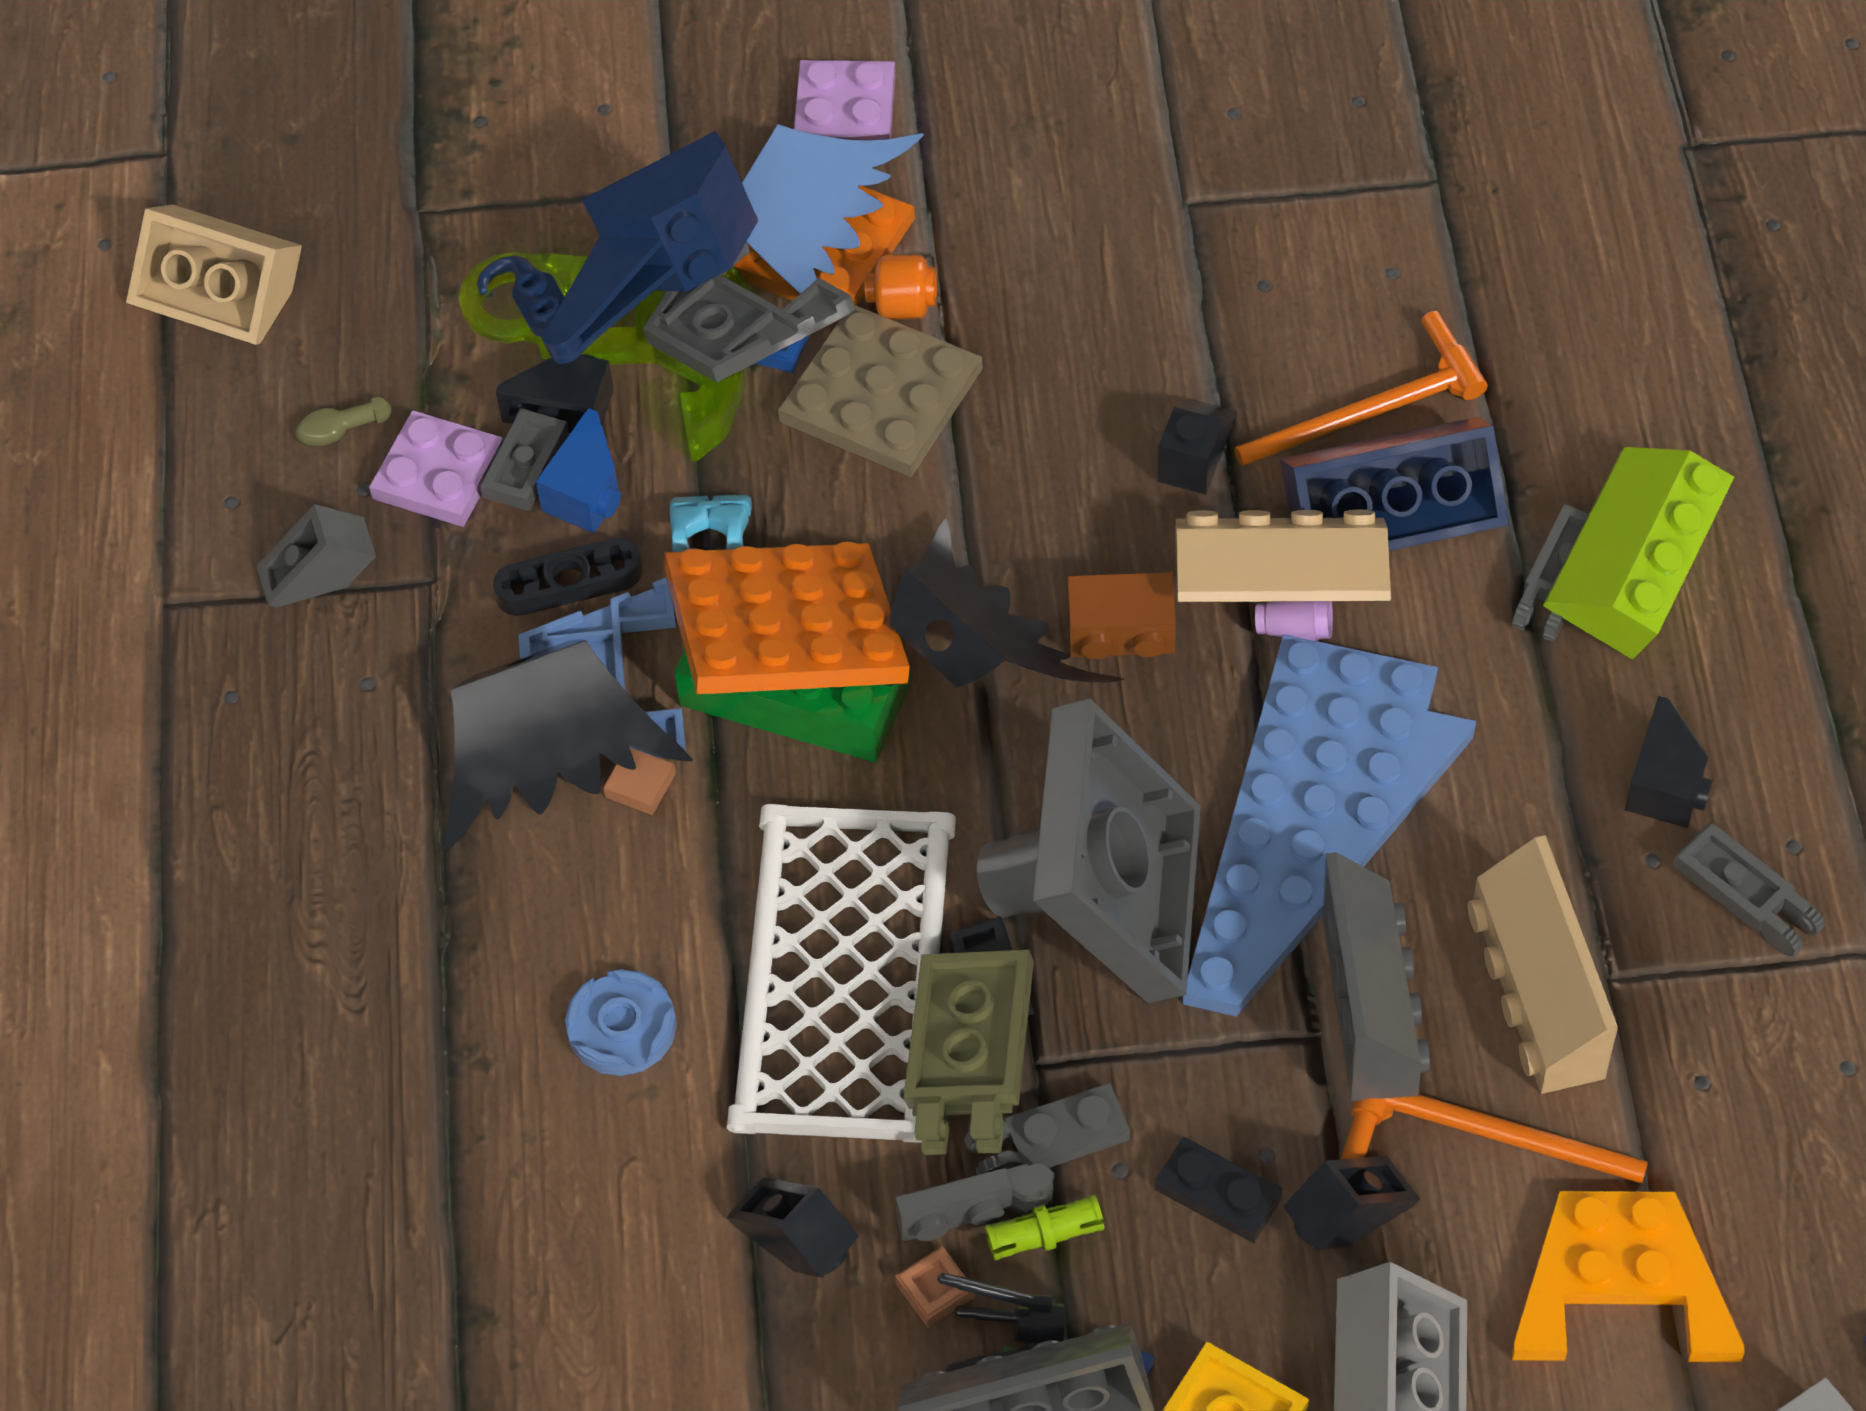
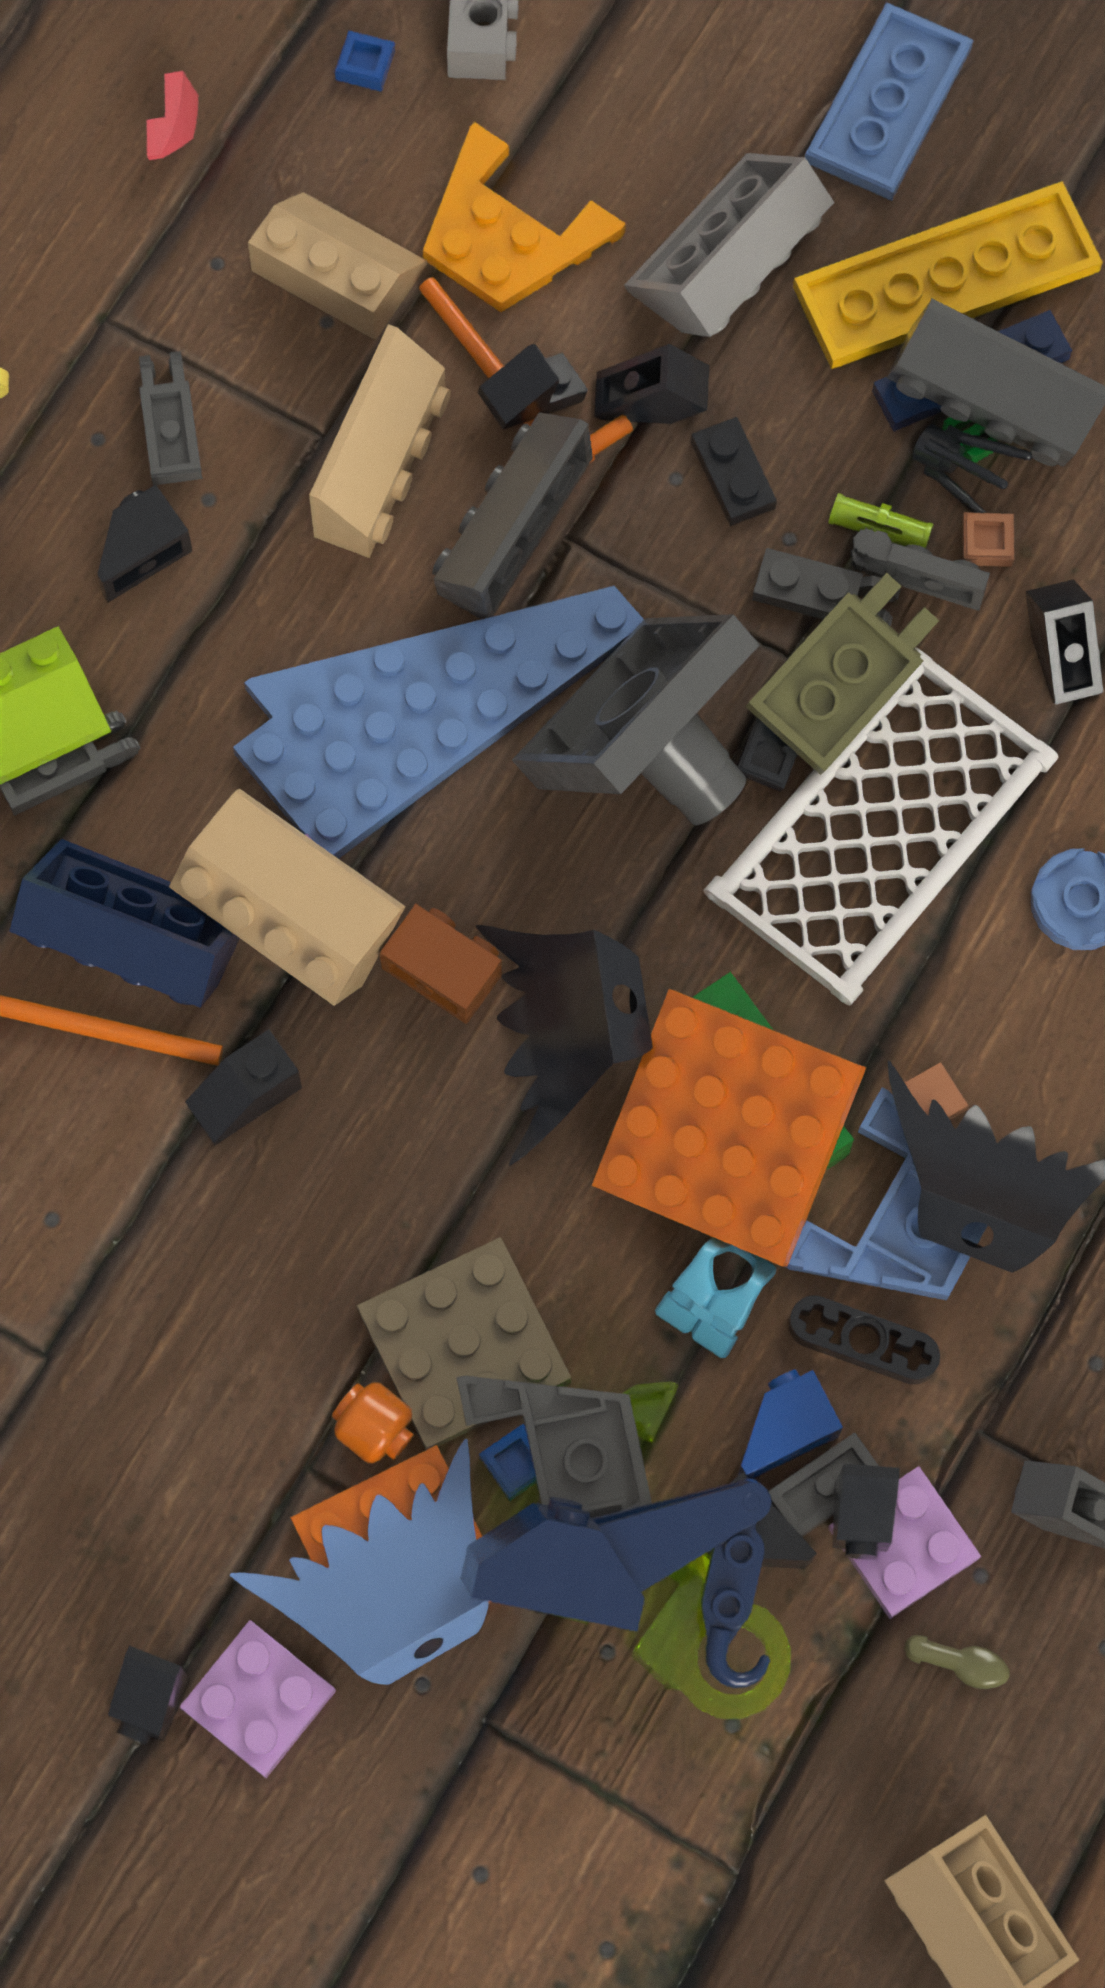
camera: 150 degrees left, 15 degrees up
none -> black slope [108,1645,190,1746]
none -> tan slope [248,192,427,340]
none -> black slope [477,344,588,430]
none -> black slope [832,1464,900,1559]

